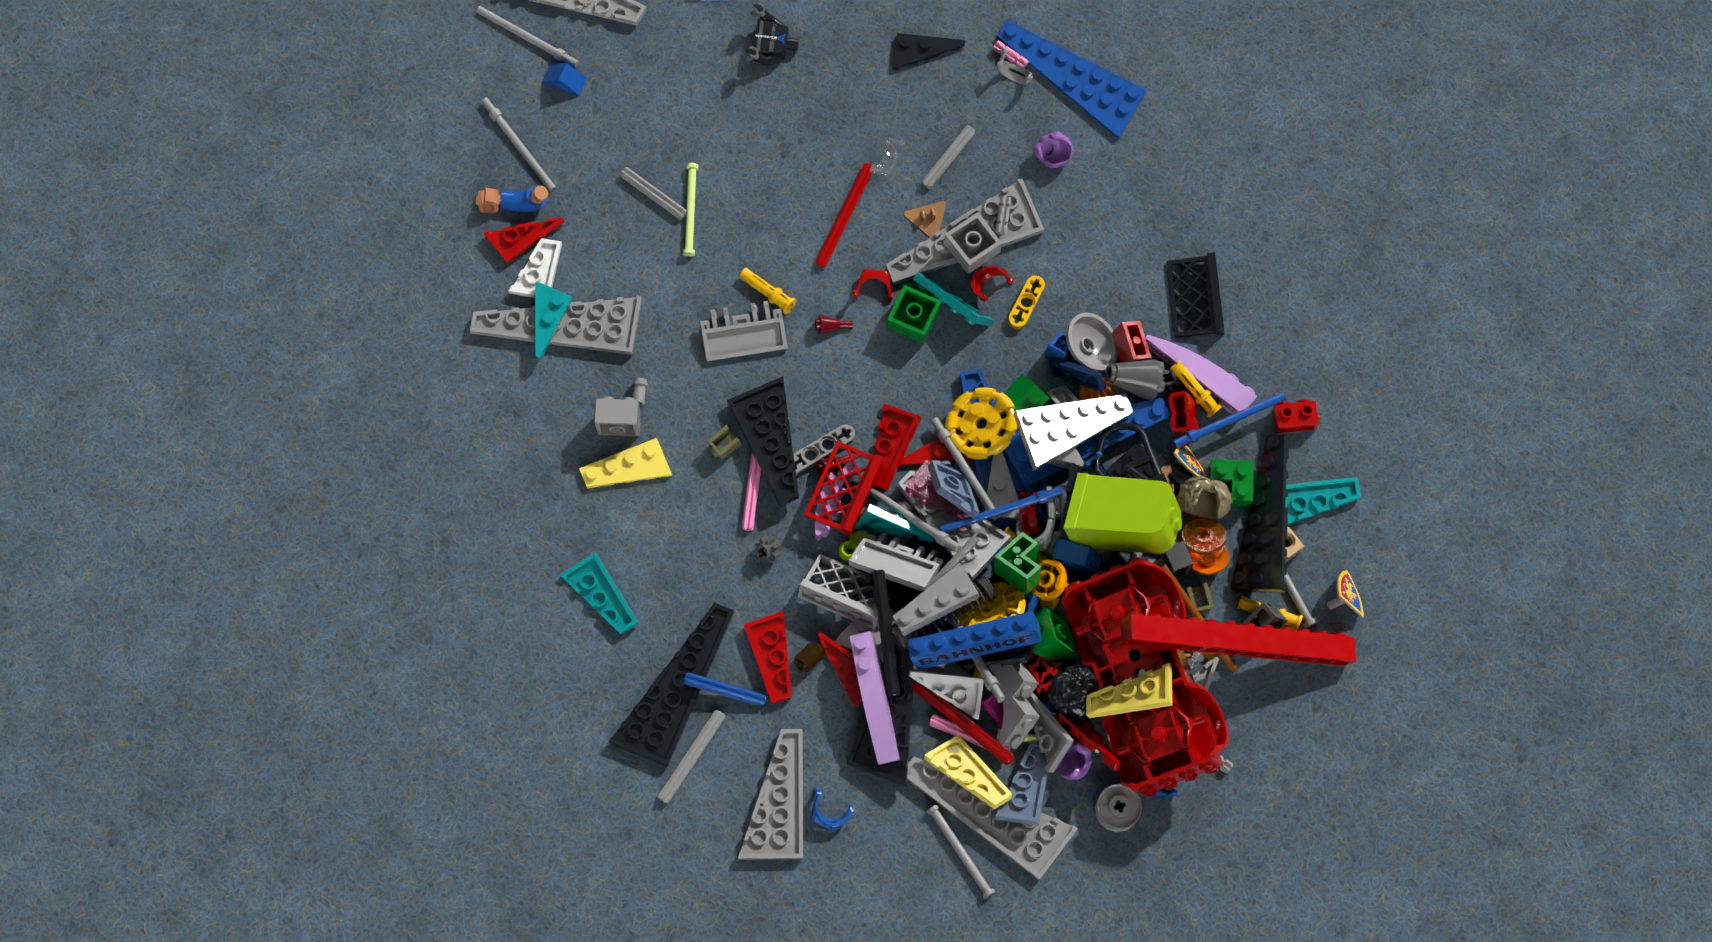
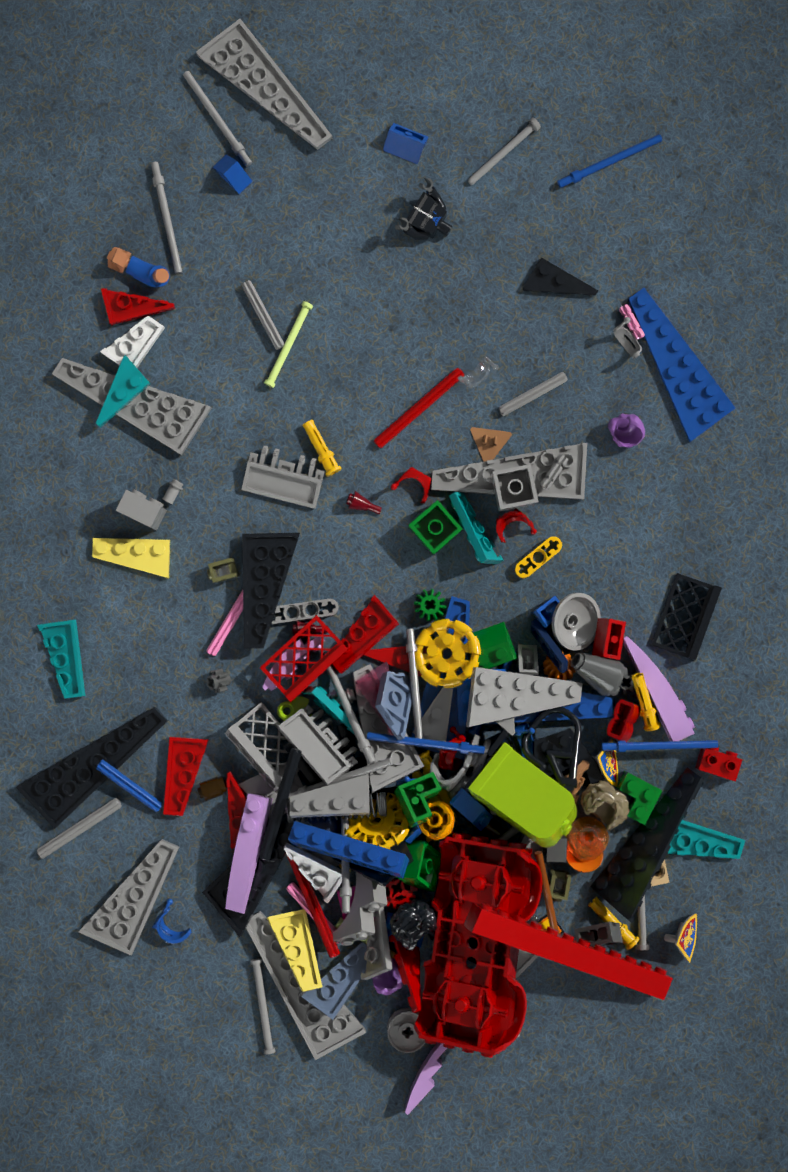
camera: 20 degrees right, 15 degrees up
light yellow wing [1086,663,1172,718] -> none
none -> lavender slope [405,1042,447,1115]
none -> green gear [414,589,446,621]

